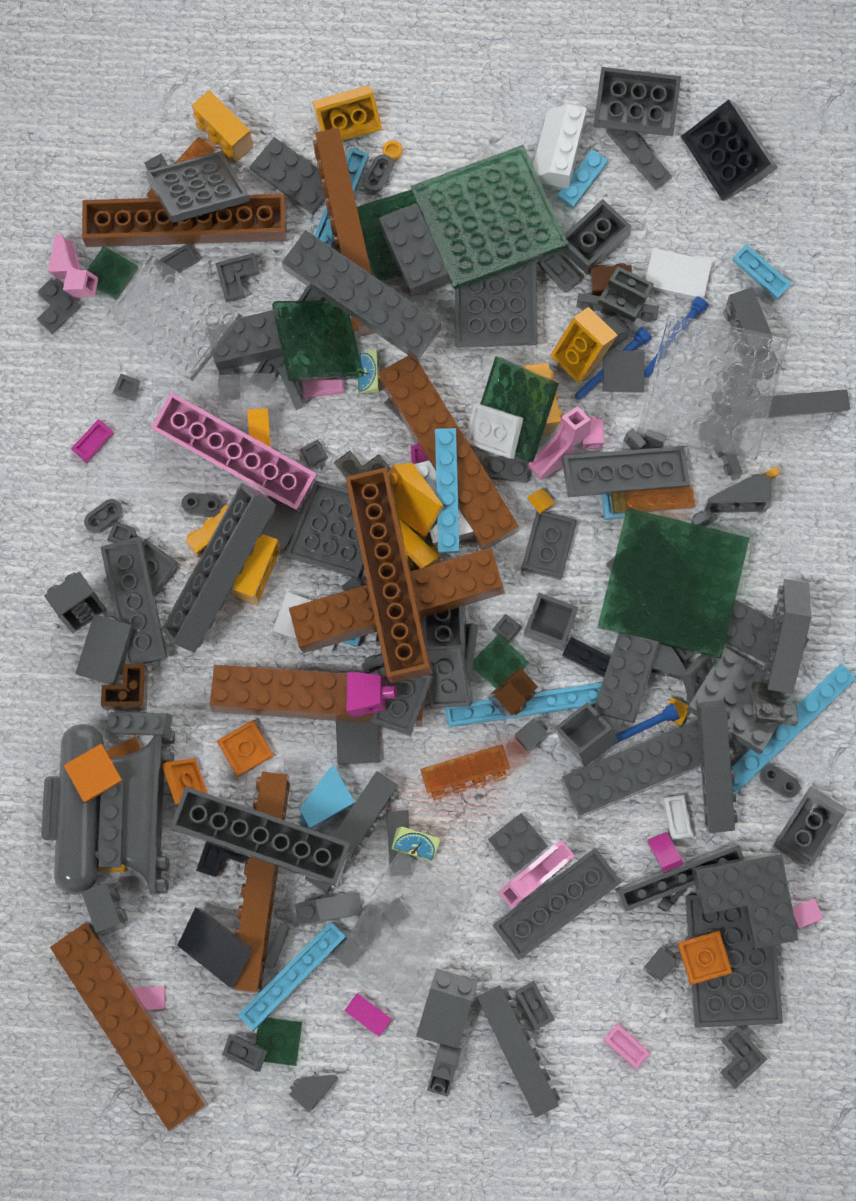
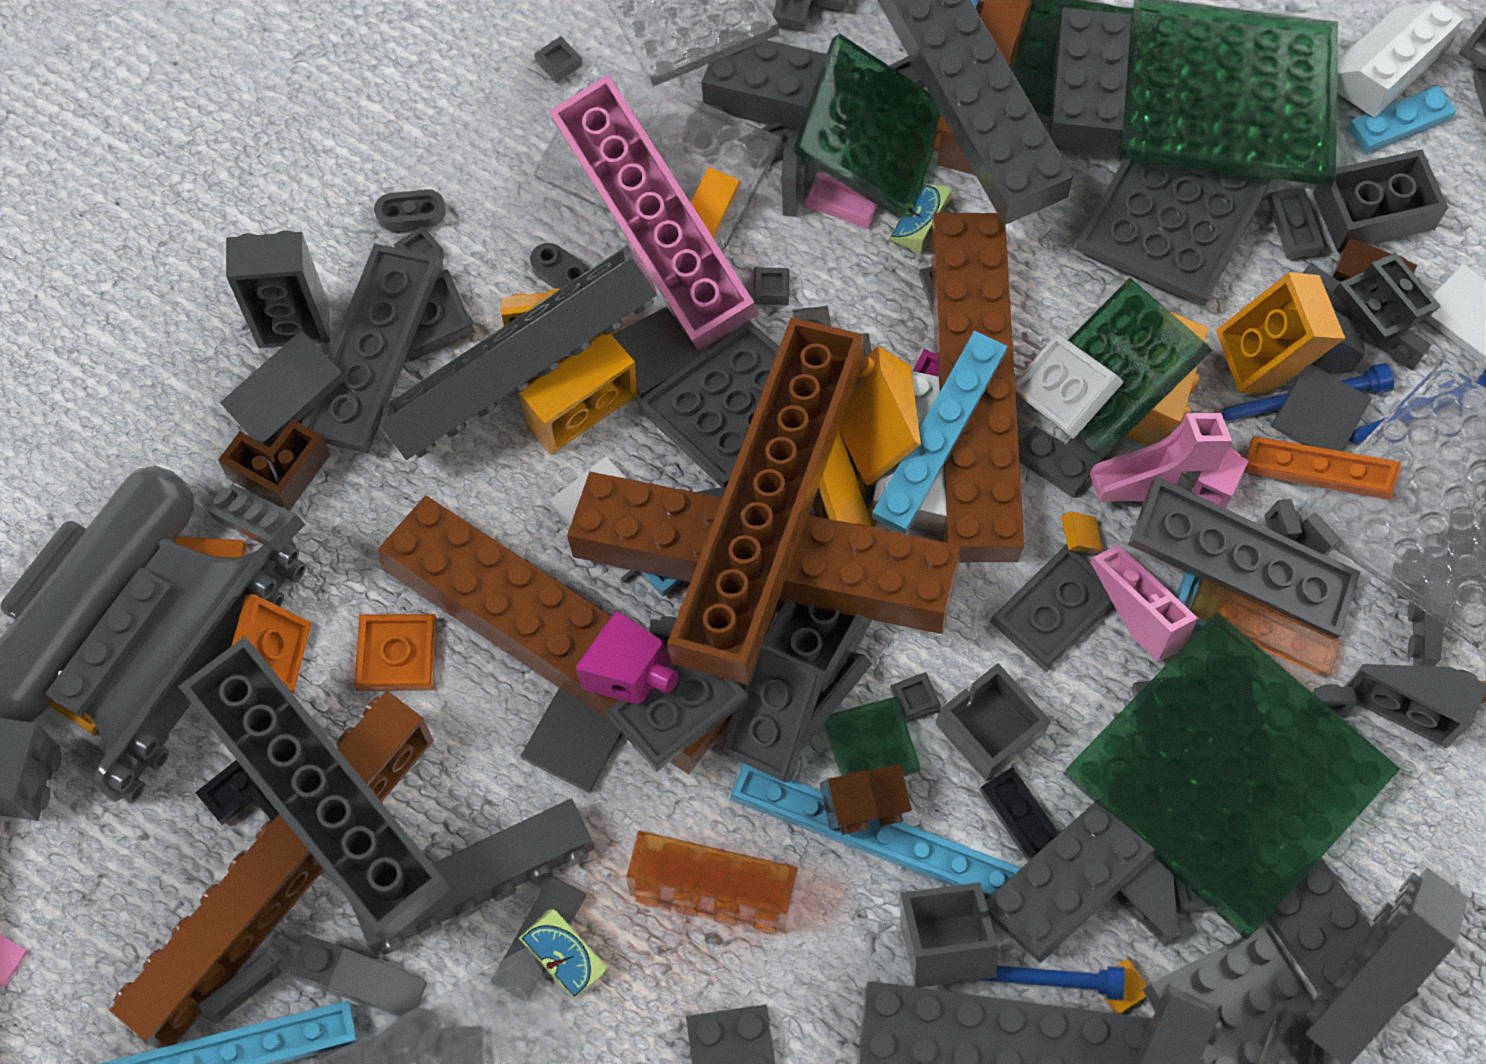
camera: 25 degrees right, 10 degrees down
orange tile [64,744,123,803] -> none
dark pink tile [71,419,115,463] -> none
black tile [177,907,253,988] -> none
medium azure slope [299,765,355,830] -> none
dark grey brick [514,718,548,753] -> none
dark grey plate [682,653,713,704] -> none
none -> bright pink slope [1090,544,1198,662]
none -> orange tile [1244,436,1402,500]

